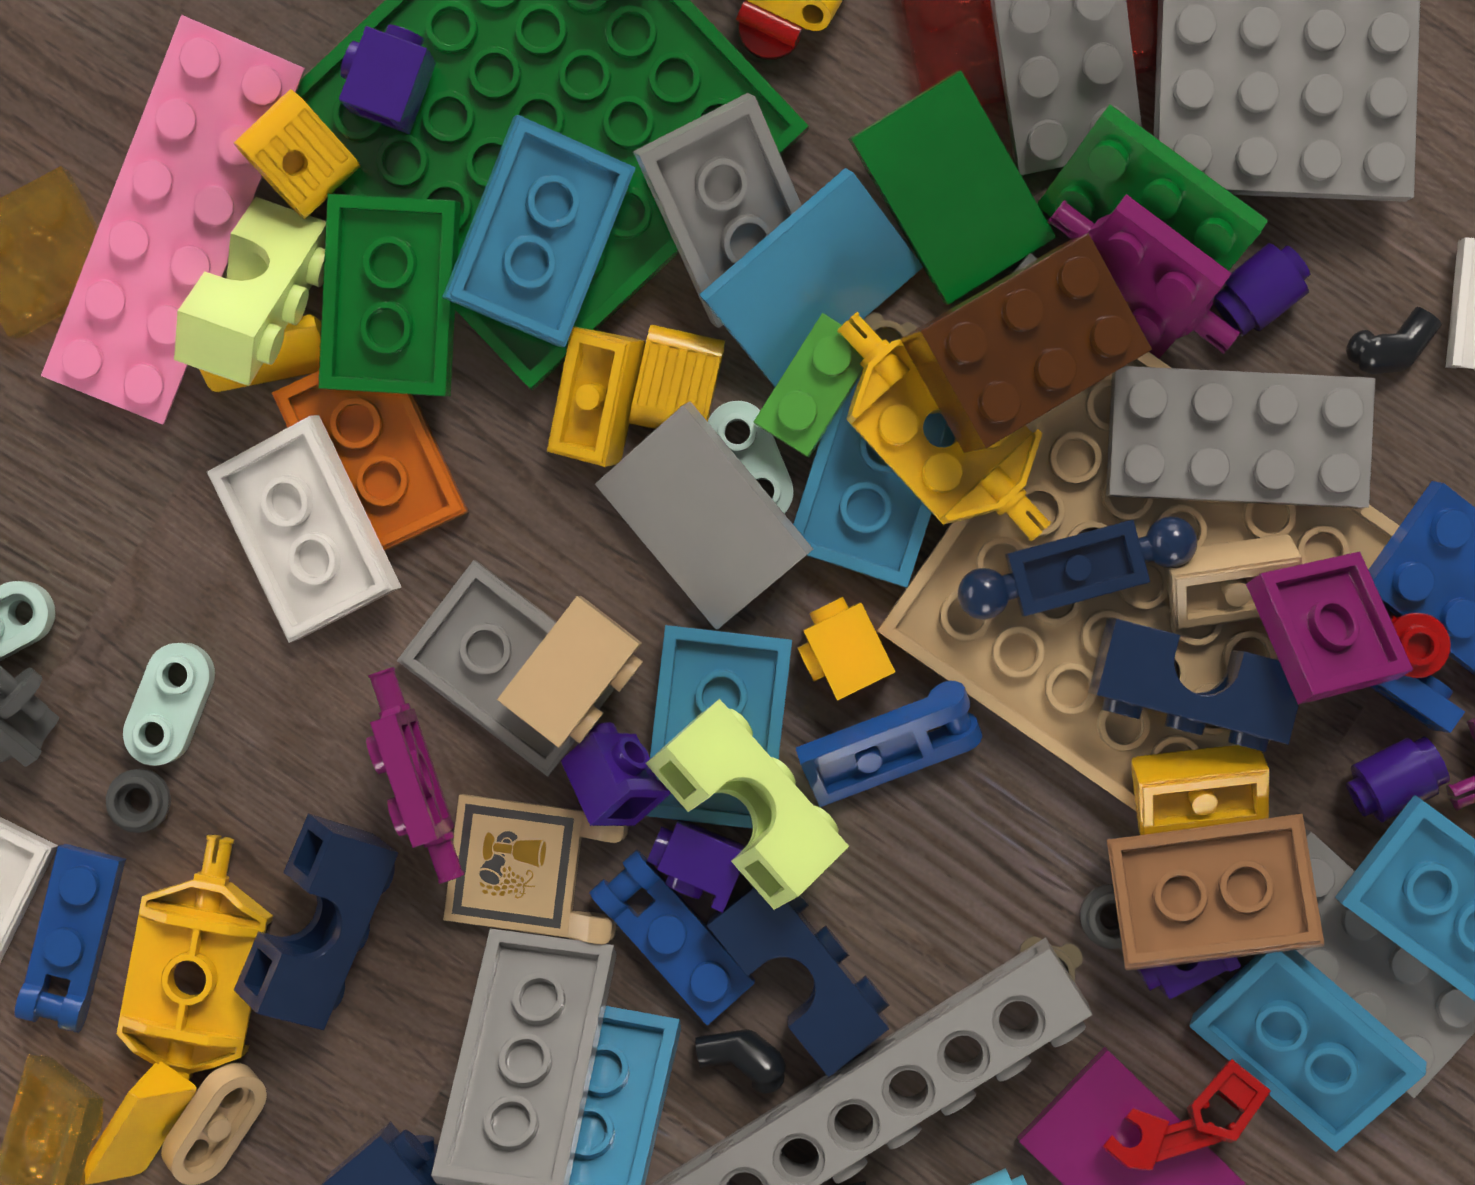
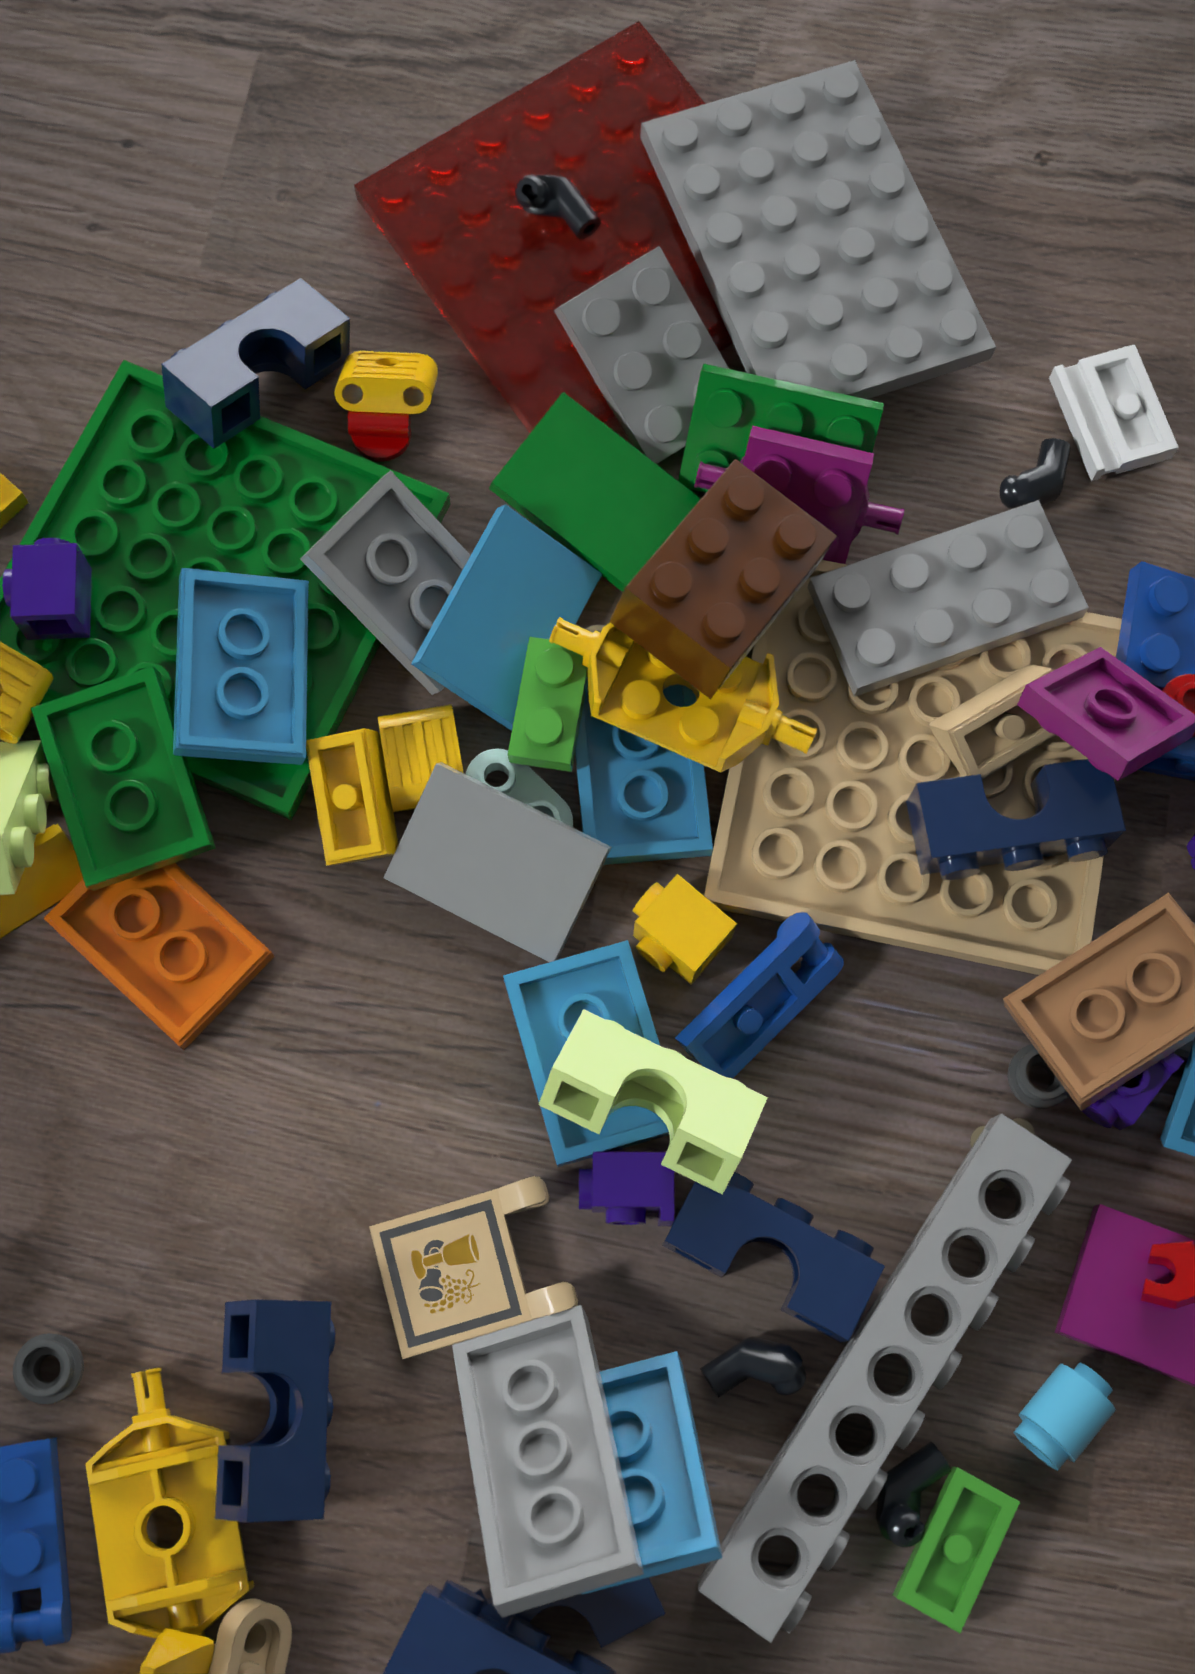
camera: 20 degrees left, 15 degrees down
light aqua plate [123,643,215,766] -> none
white tile [207,415,401,643] -> none
magenta plate [366,667,465,884] -> none
light grey tile [397,560,615,777] -> none
tan brick [497,596,643,748] -> none
dark purple brick [561,722,671,826] -> none
blue plate [589,850,755,1026] -> none
dark blue plate [958,517,1198,620] -> none
yellow slope [1132,745,1269,835] -> none
dark purple brick [1213,243,1311,337] -> none

